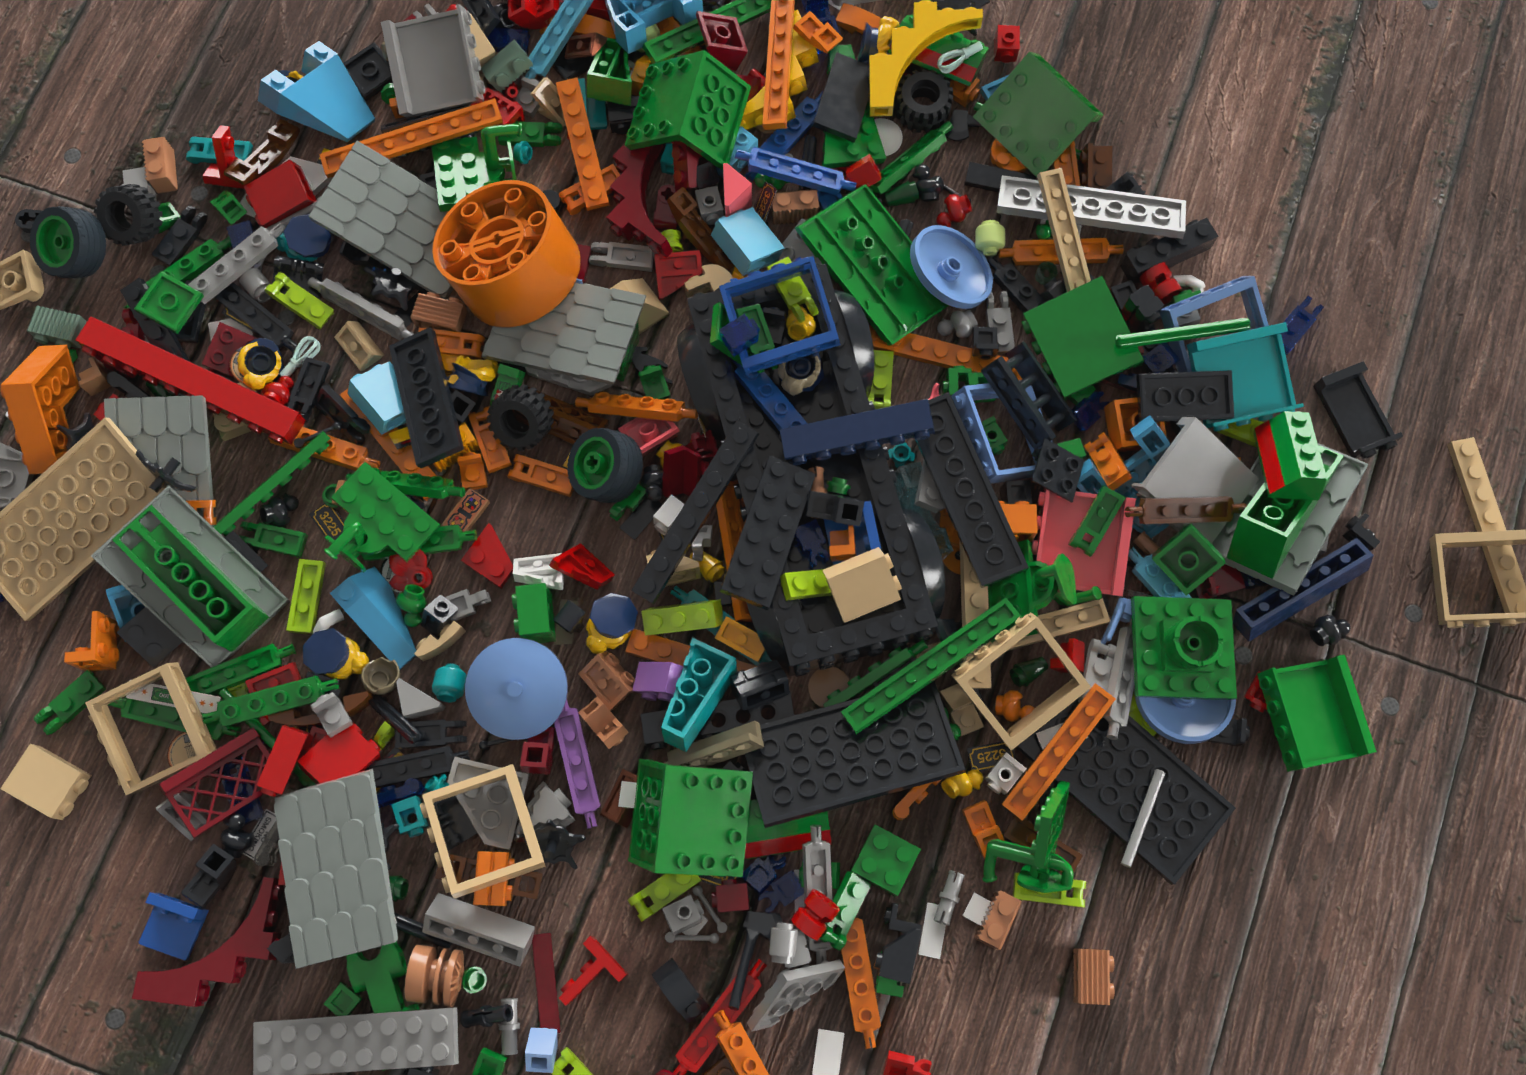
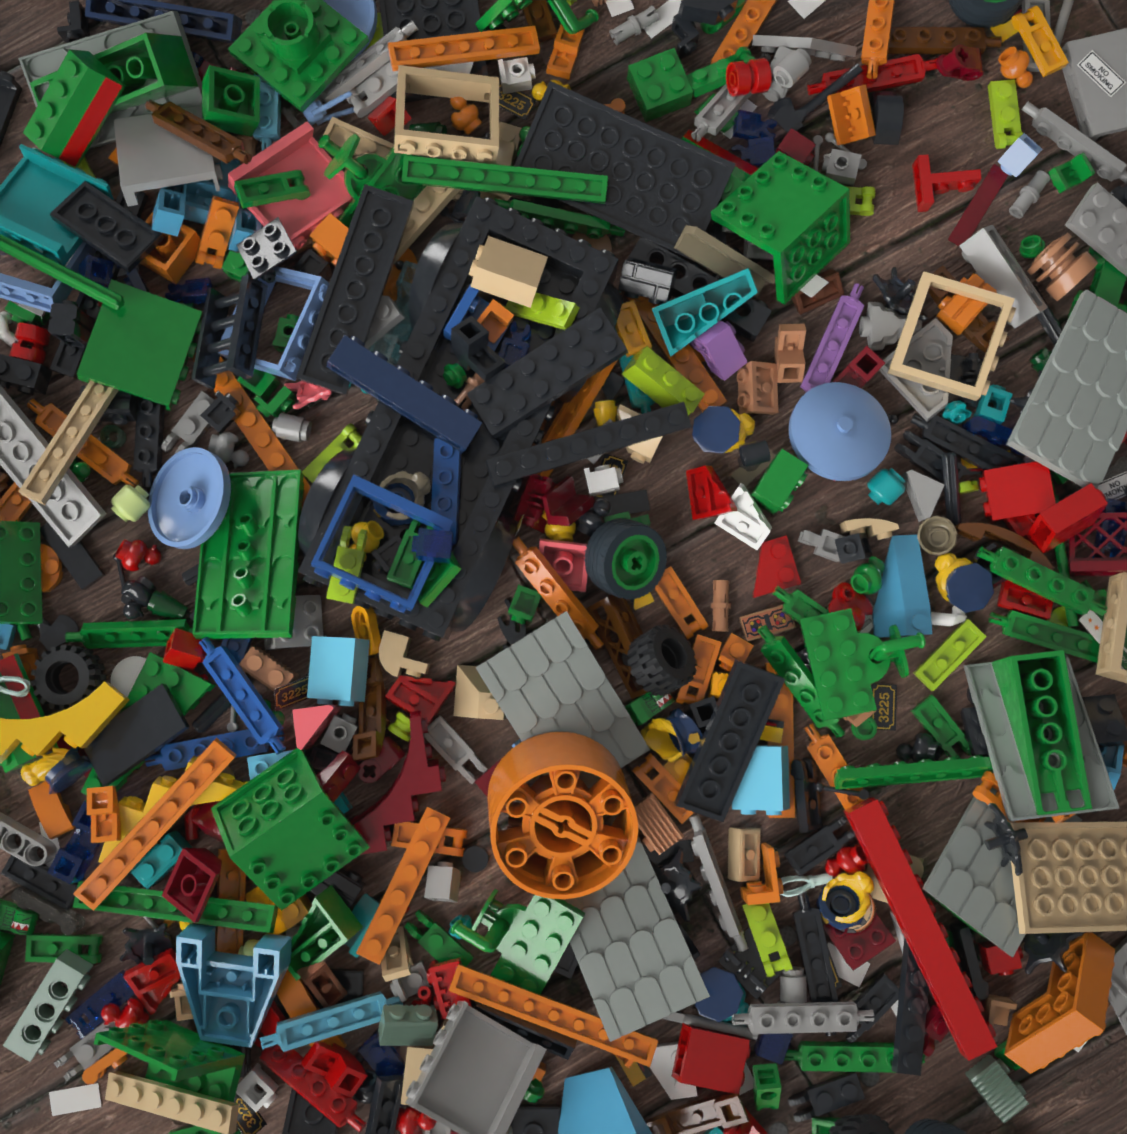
camera: 140 degrees left, 10 degrees up
green plate [134,271,204,334] -> none
light grey bracket [310,692,353,737] -> none
black pin [460,1004,513,1028] -> none
none -> teal brick [131,830,193,889]
none -> light grey brick [272,413,312,442]
none -> light grey brick [424,862,461,903]
none -> nougat pin [711,580,731,632]
none -> orange bracket [740,843,783,905]
none -> orange bracket [827,84,876,146]

